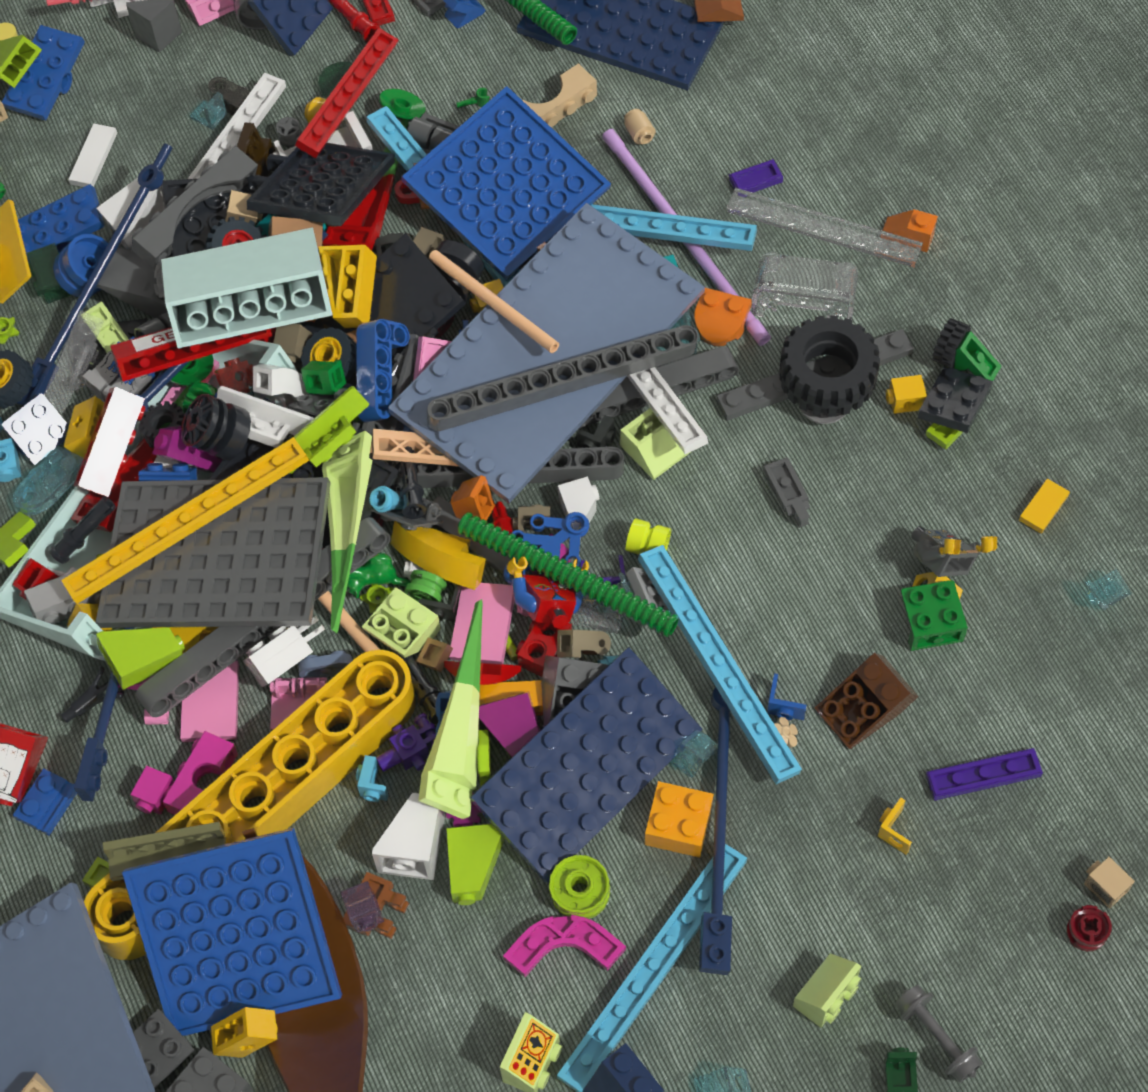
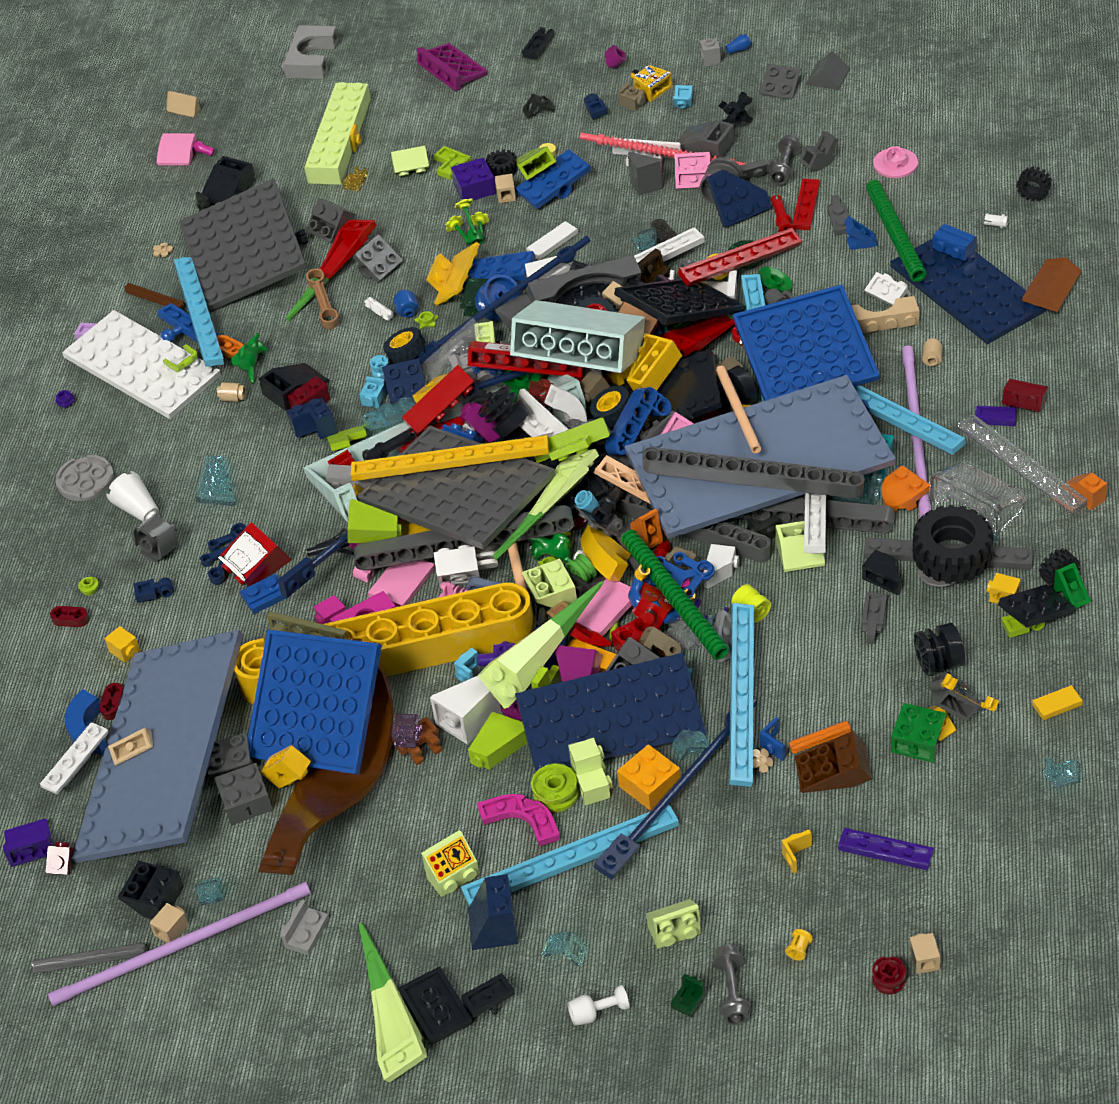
camera: 35 degrees right, 15 degrees down
green brick [301,360,346,395] -> none
none -> yellowish green brick [568,738,613,805]
none -> yellow bush [785,929,813,961]
none -> orange axle [789,721,851,754]
none -> black slope [862,549,900,595]
none -> white bracket [865,272,911,306]
none -> black wheel [913,622,965,676]
none -> dark red brick [1002,379,1048,412]

